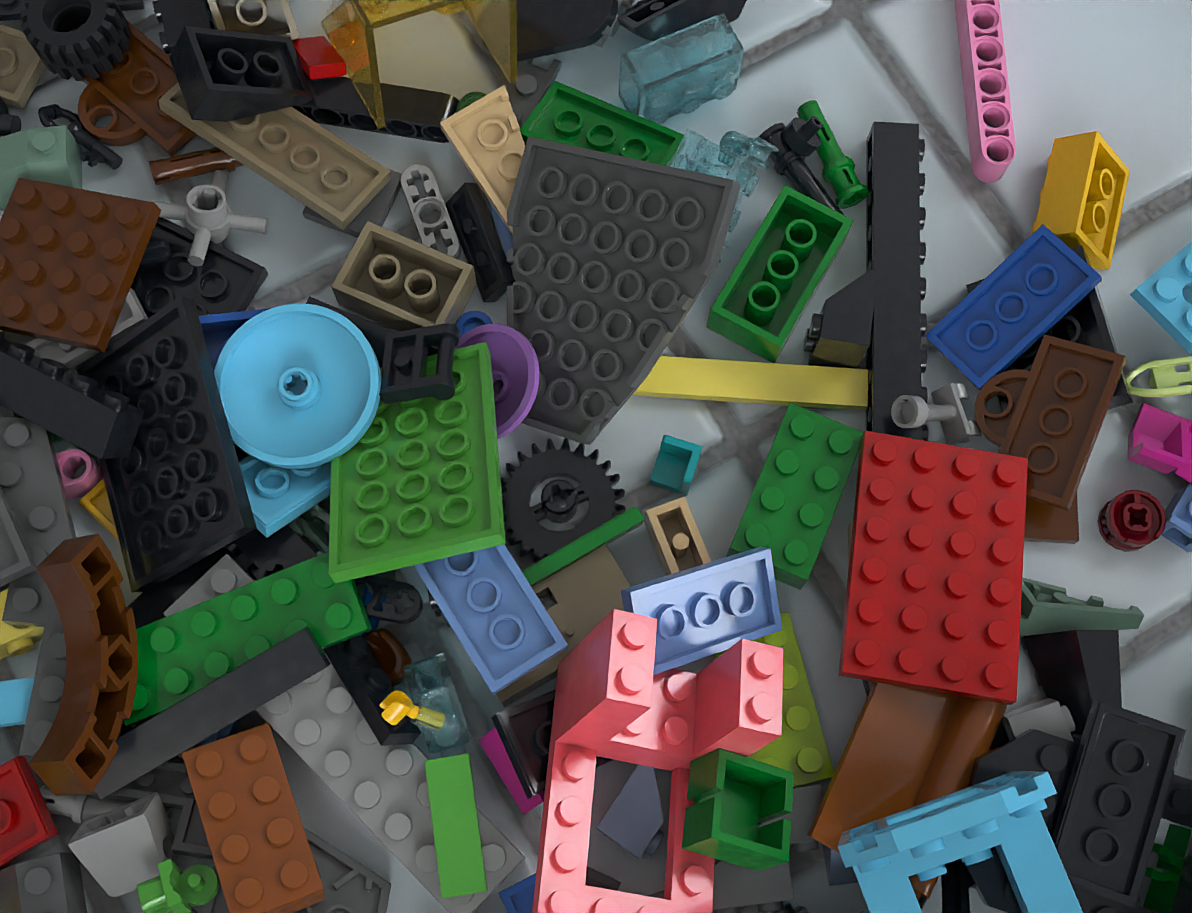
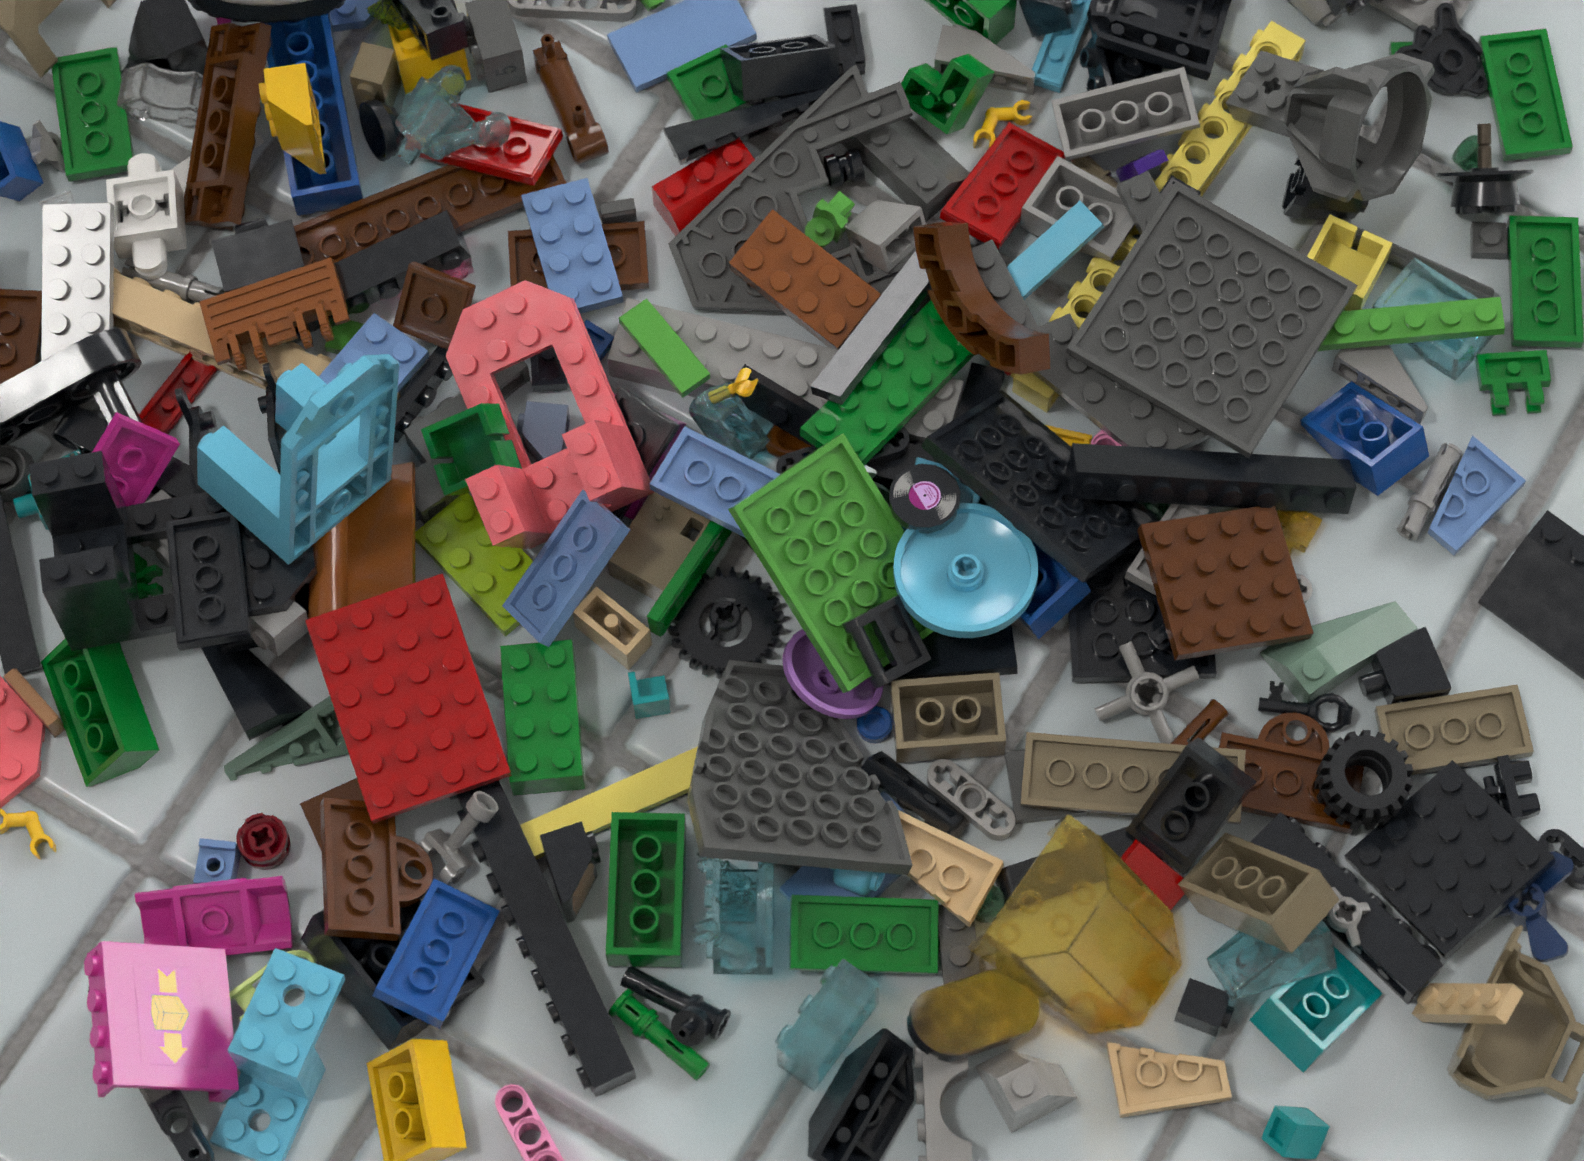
camera: 155 degrees right, 5 degrees down
none -> black tile [889,464,961,533]

